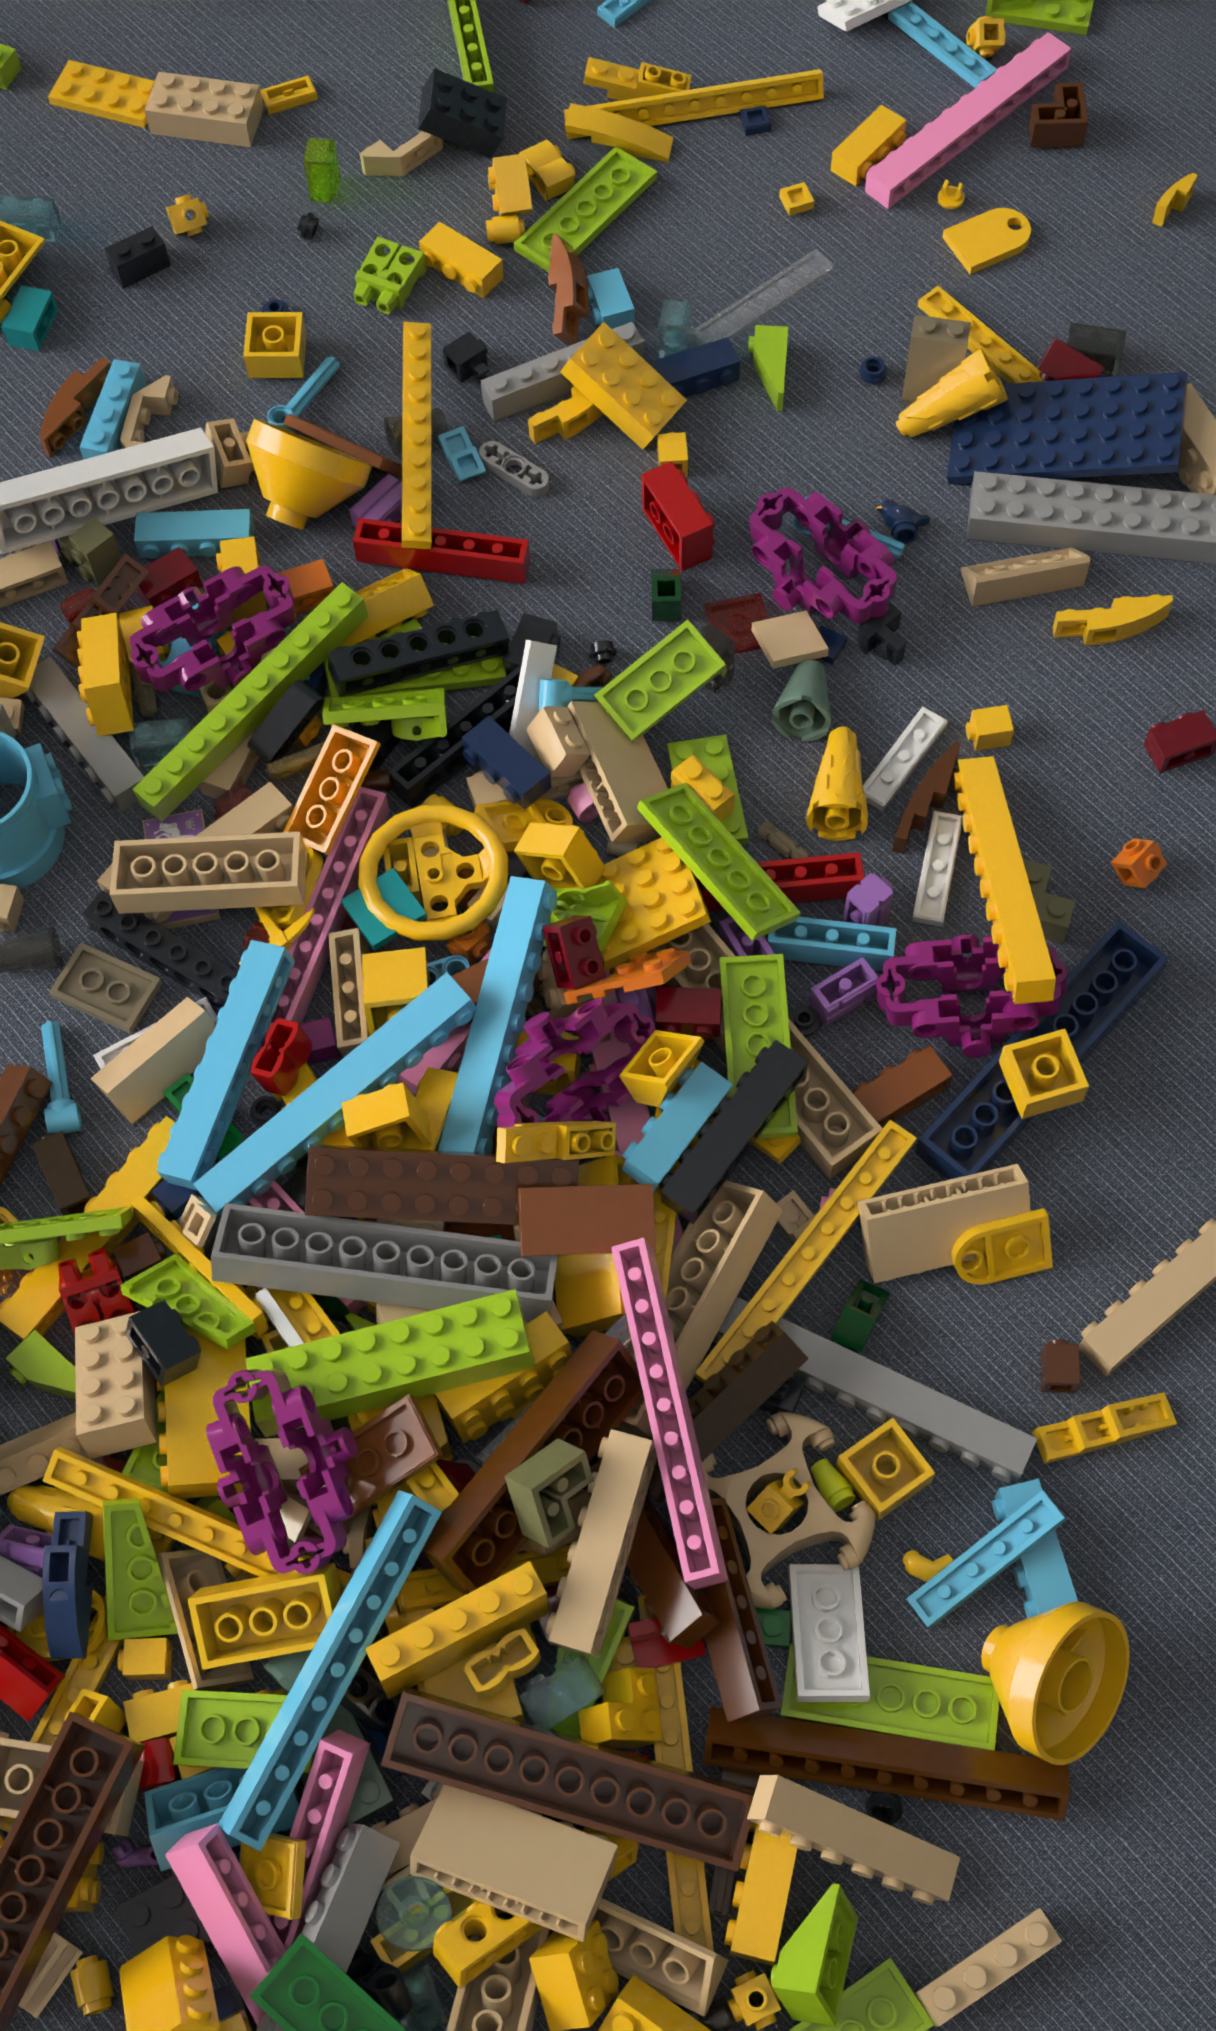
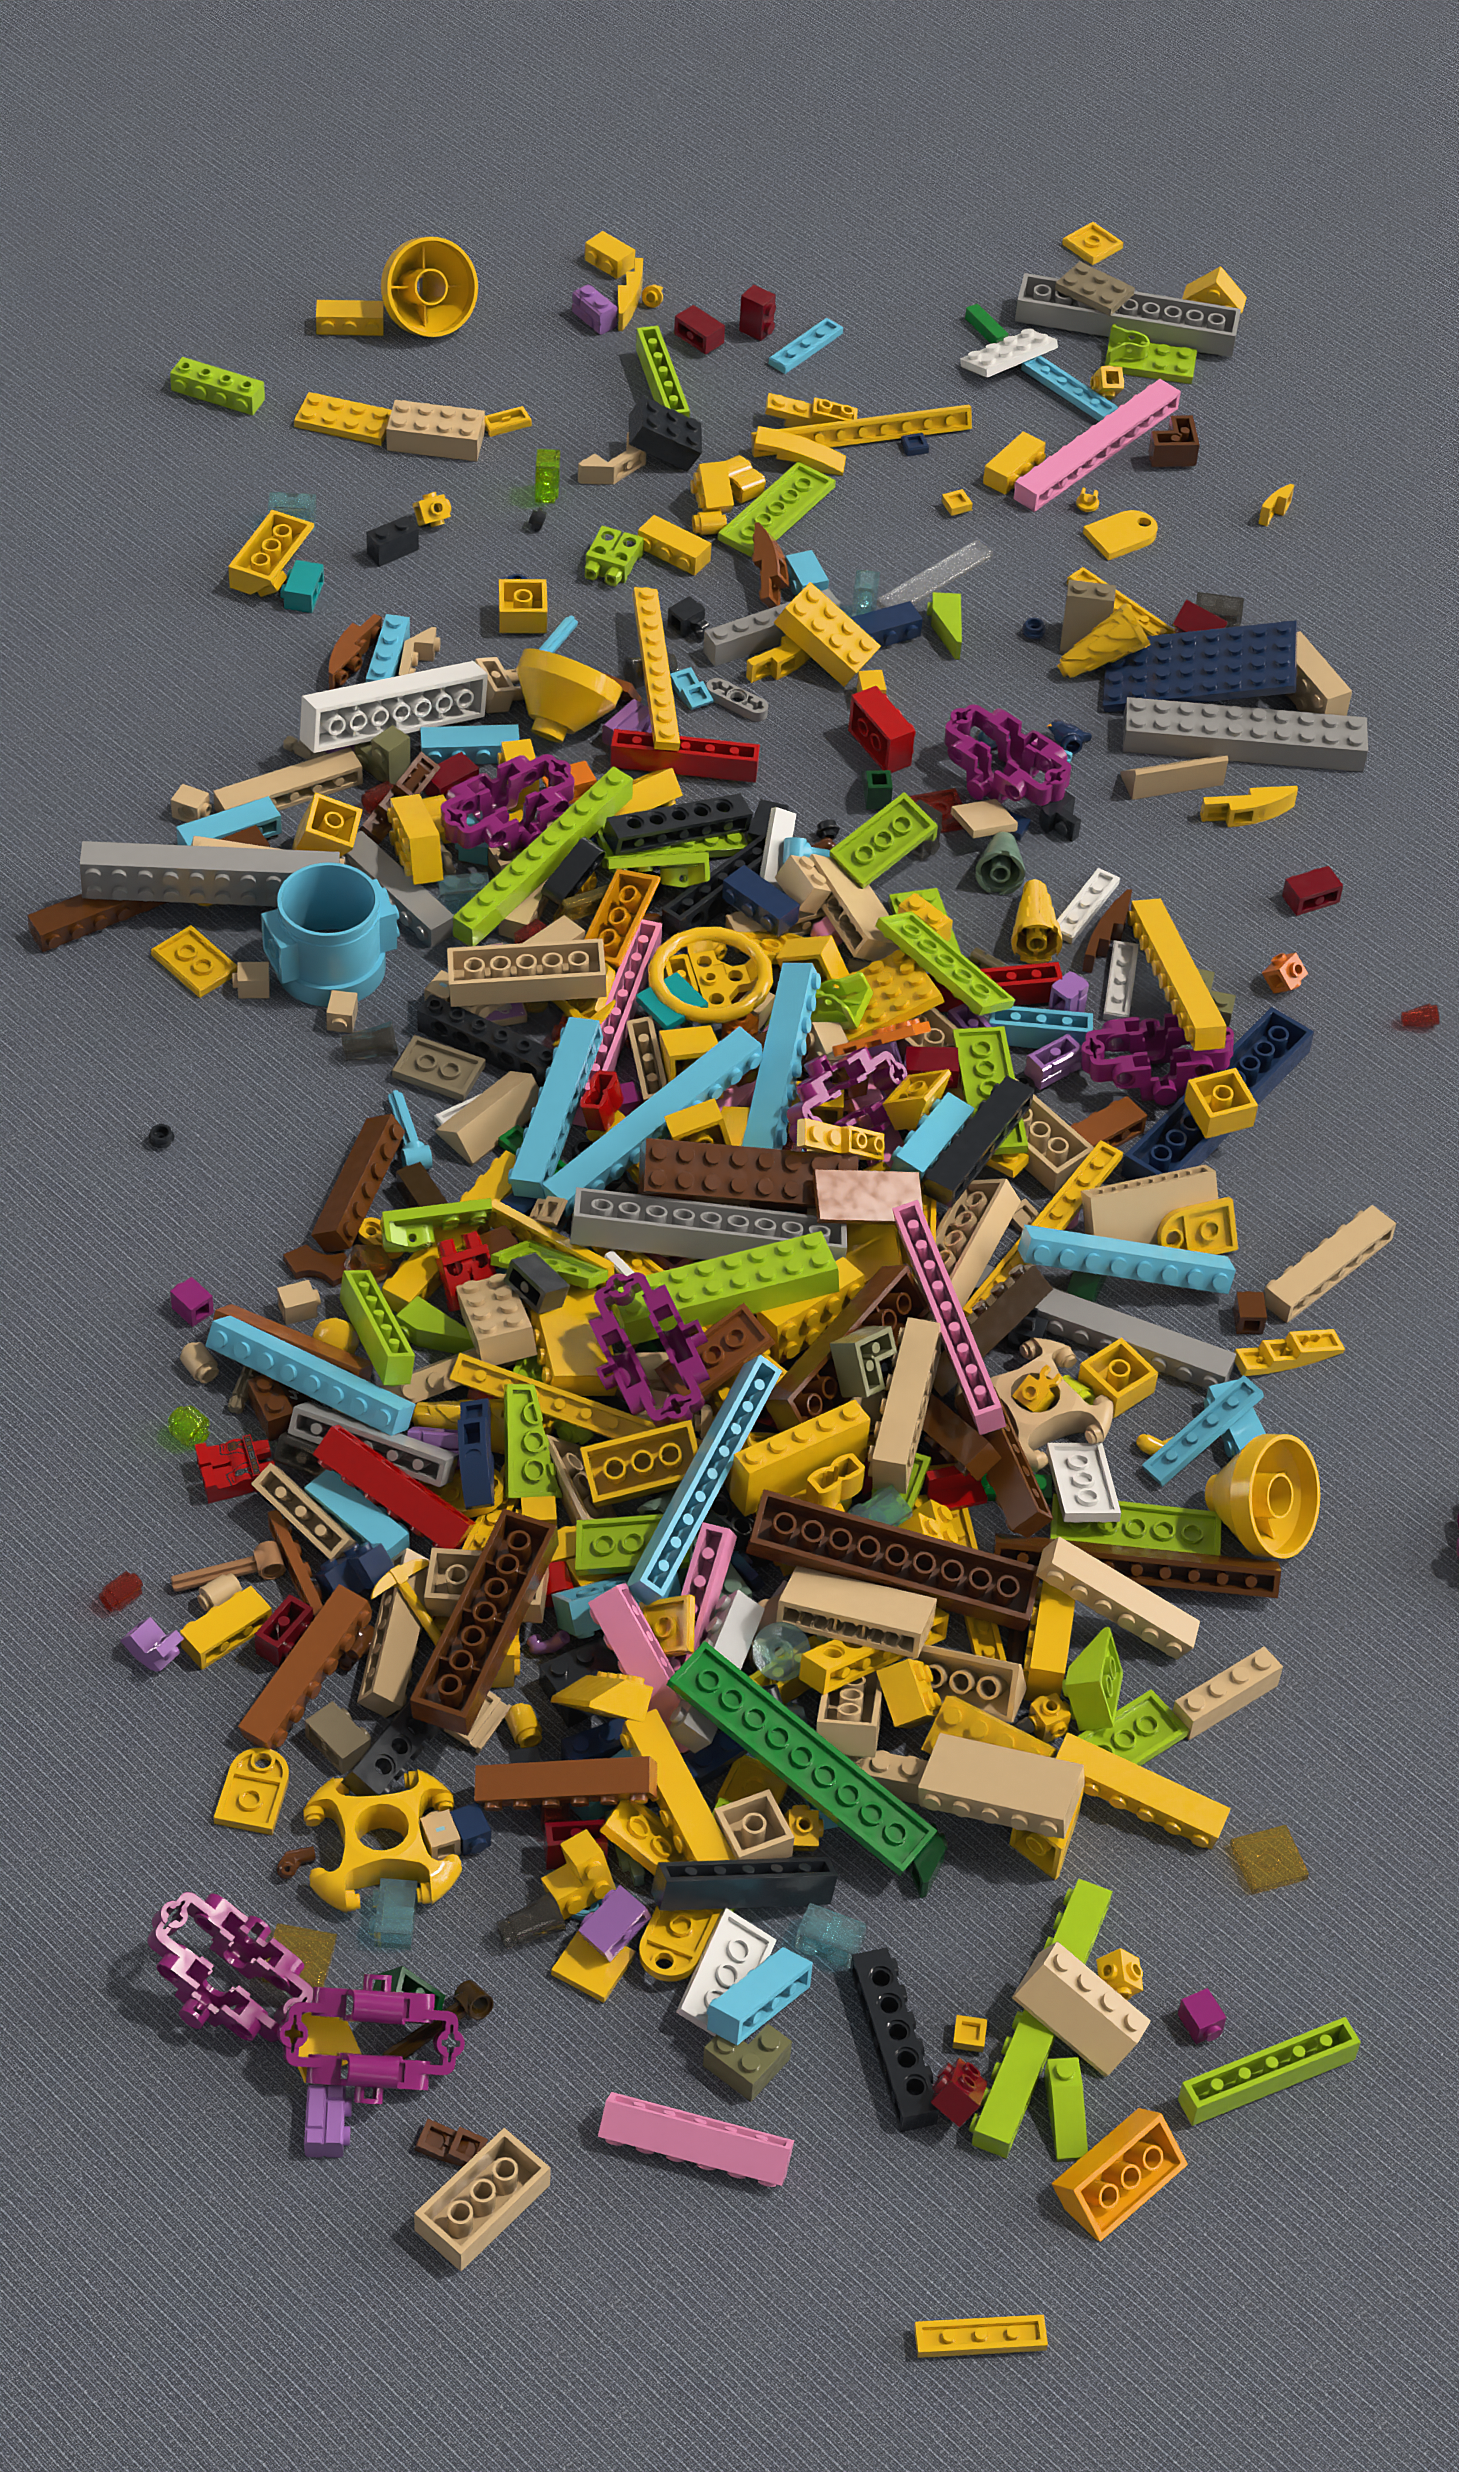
camera: 10 degrees left, 15 degrees down
dark red brick [542,915,606,989] -> none
yellow brick [966,705,1014,751] -> none
none -> medium azure brick [1017,1224,1236,1294]

